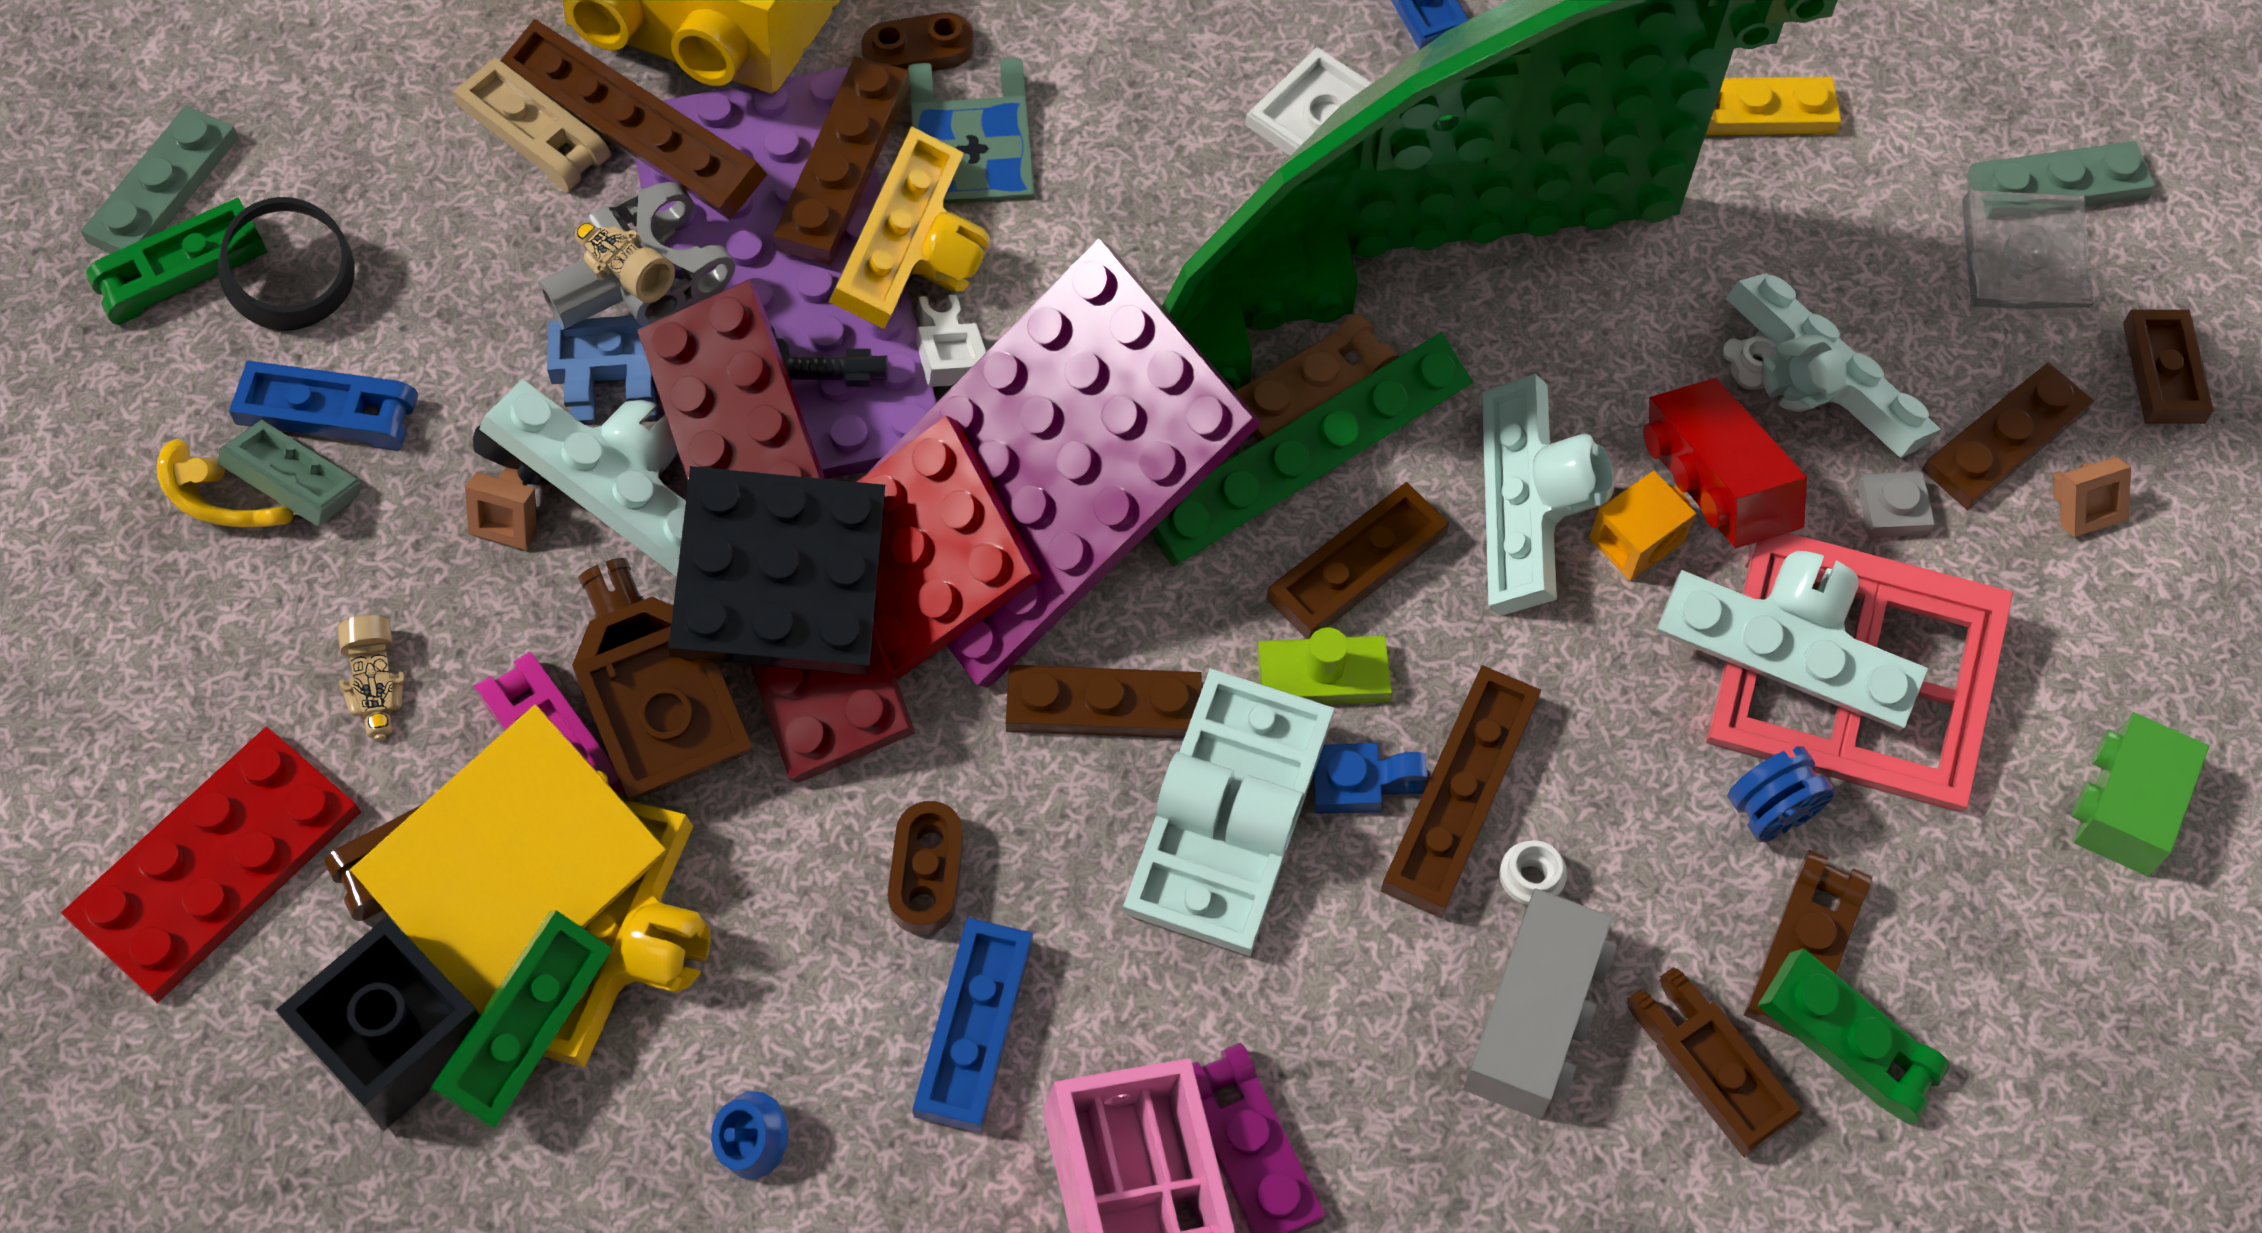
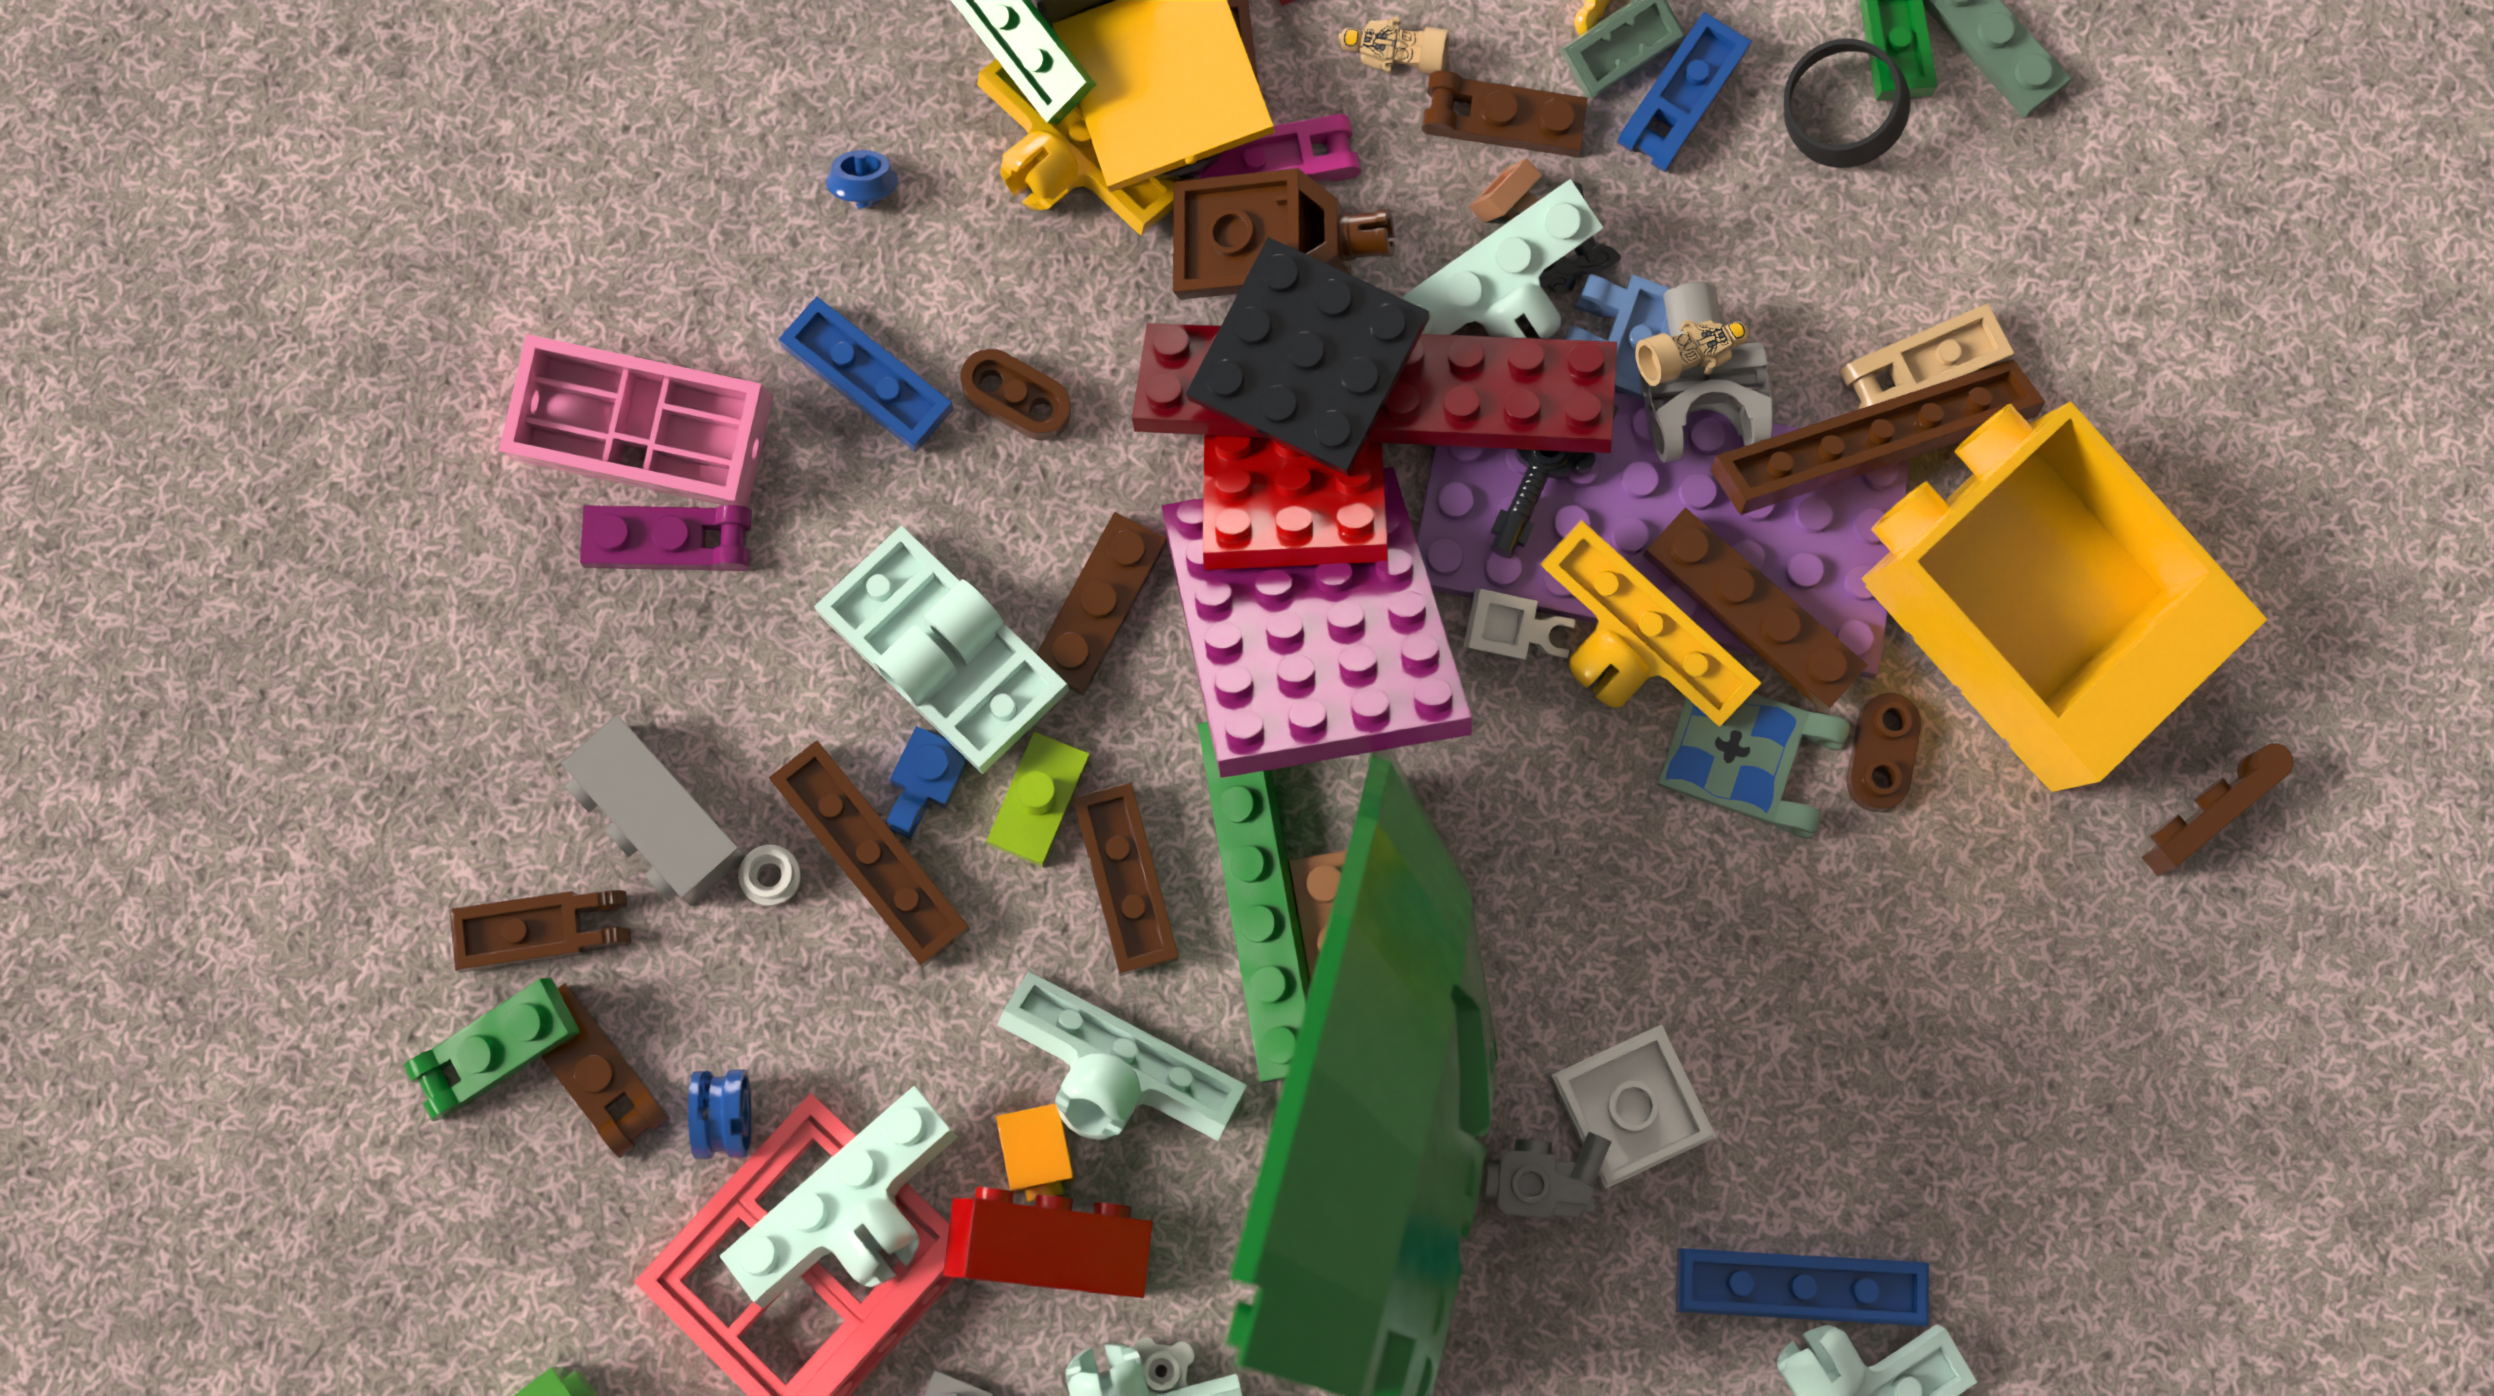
camera: 110 degrees right, 15 degrees up
none -> reddish brown plate [1421,70,1588,158]

